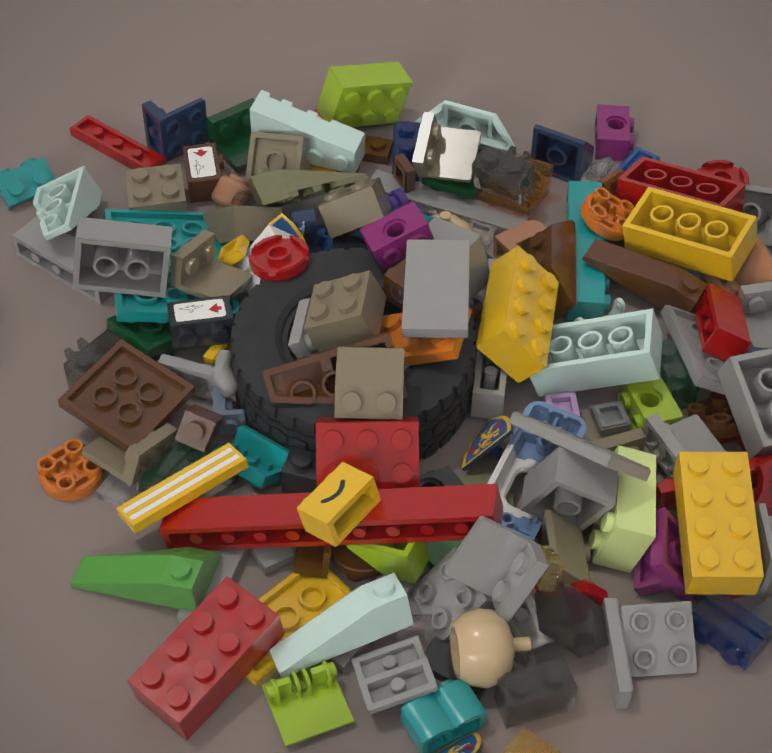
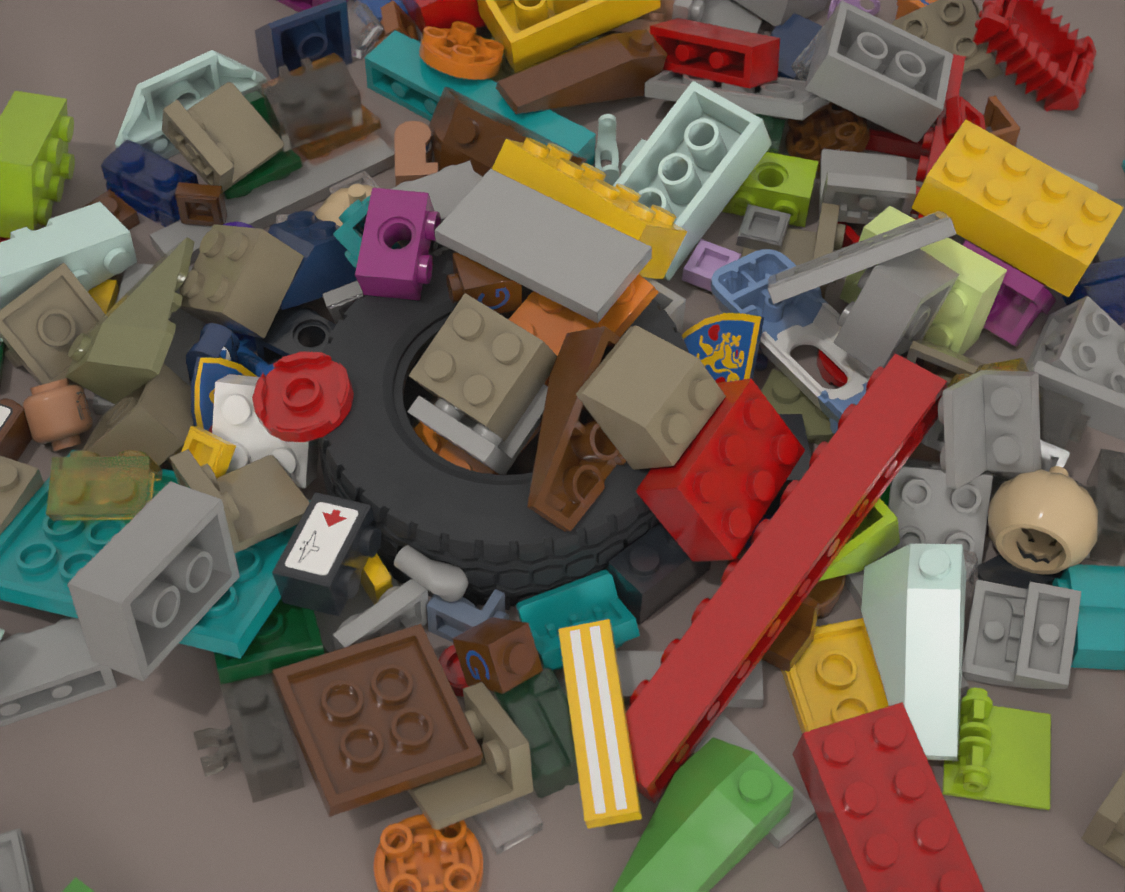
camera: 60 degrees left, 5 degrees up
yellow brick [296,462,381,547] -> none
none -> clear yellow bracket [46,450,162,520]

